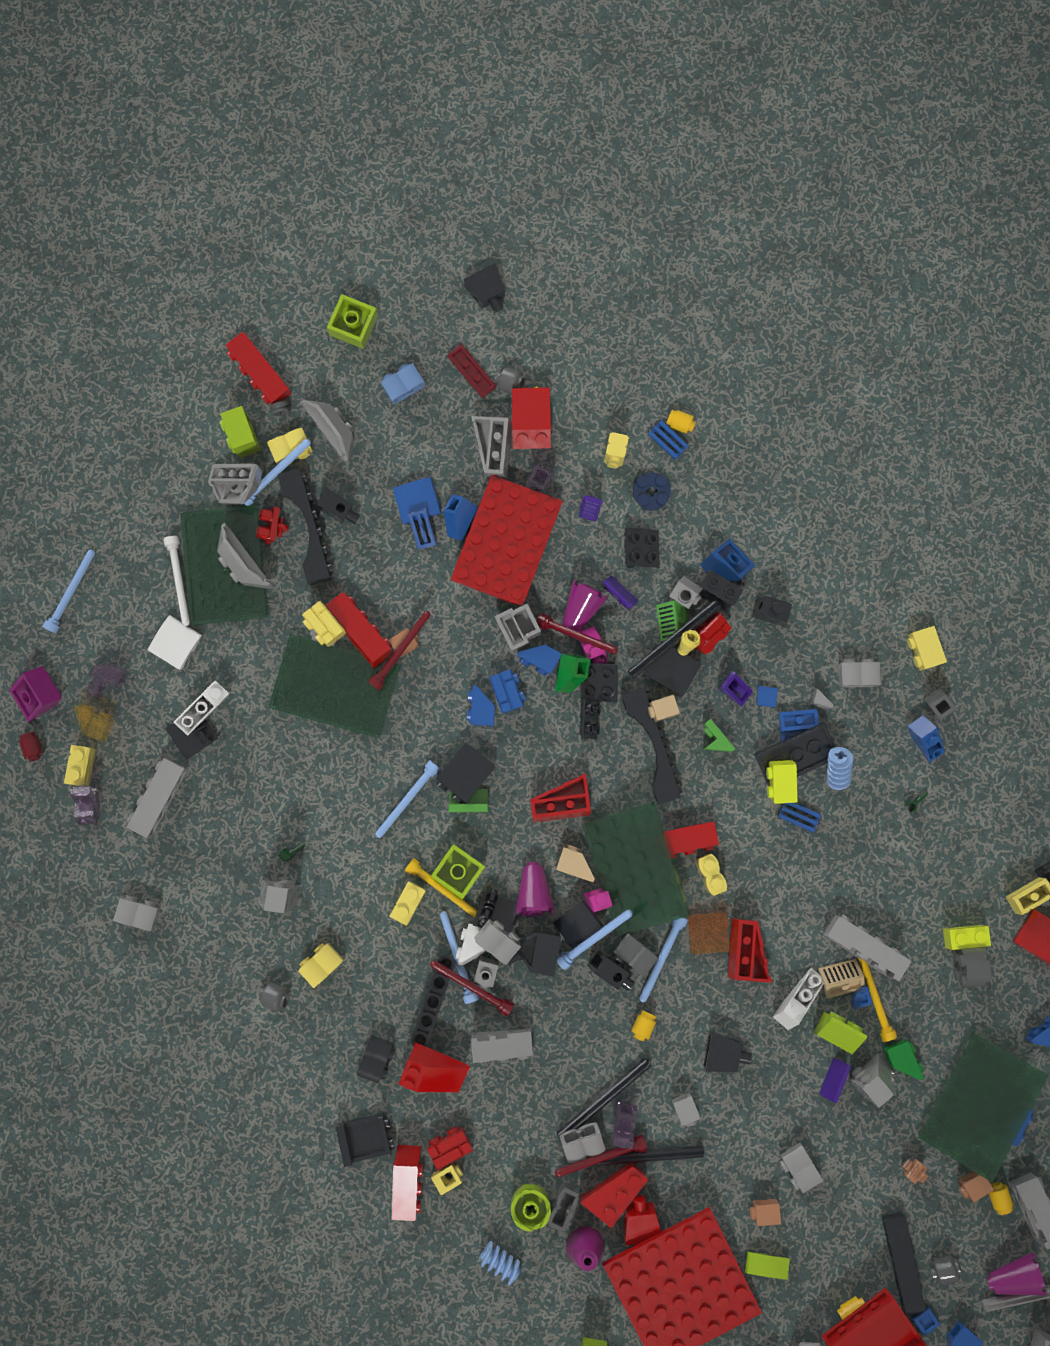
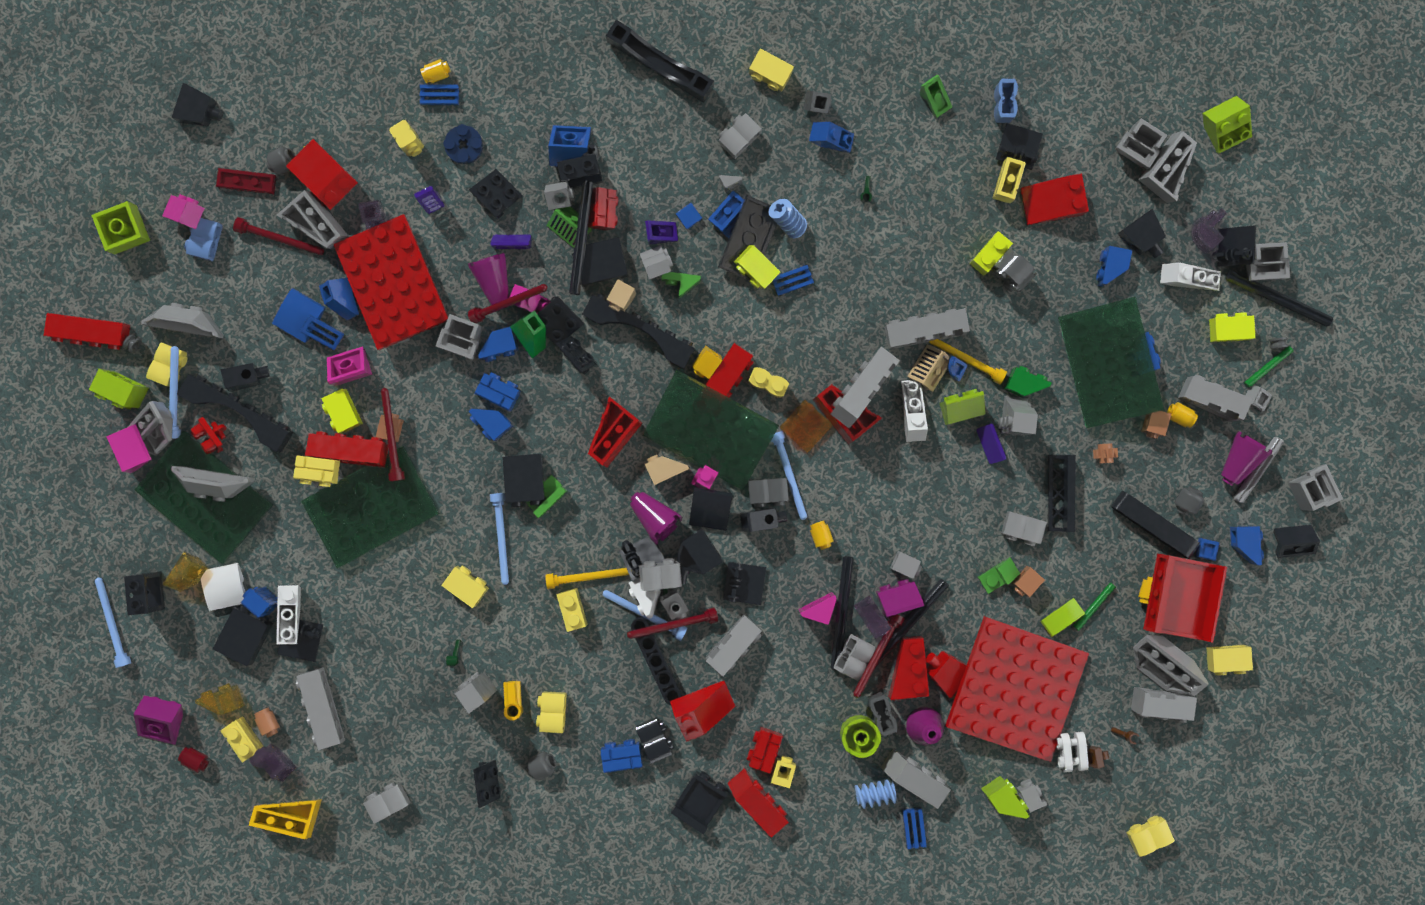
camera: 35 degrees left, 5 degrees up
clear purple brick [86,663,129,700] -> none
white piece [164,536,190,626] -> none
lime brick [431,844,486,899] -> none
light blue piece [557,910,632,969] -> none
light yellow cone [677,630,700,656] -> none
black torso [703,1031,752,1072] -> none
black torso [752,596,792,627] -> none
none -> dark pink slope [106,424,152,473]
none -> black window [124,571,165,616]
none -> dark pink brick [162,194,205,229]
none -> clear yellow slope [163,552,207,592]
none -> black brick [213,605,274,666]
none -> dark red piece [233,217,324,255]
none -> blue brick [241,587,278,618]
none -> yellow wedge [249,799,322,840]
none -> nougat brick [254,707,280,738]
none -> neon yellow brick [321,389,363,434]
none -> dark pink slope [327,346,372,386]
none -> light yellow brick [441,565,489,608]
none -> black hinge [473,760,501,808]
none -> yellow piece [503,681,523,721]
none -> blue brick [601,739,643,773]
none -> black arch [606,20,714,103]
none -> light grey brick [639,245,673,280]
none -> yellow brick [693,345,722,379]
none -> black hinge [723,562,766,605]
none -> dark pink slope [798,592,837,625]
none -> light grey wedge [831,346,900,428]
none -> magenta slope [876,578,924,617]
none -> light grey wedge [880,749,951,809]
none -> blue tile [902,807,927,849]
none -> bright green slope [920,75,952,118]
none -> bright green slope [977,557,1020,594]
none -> black fence [1048,455,1076,532]
none -> green bar [1073,583,1116,631]

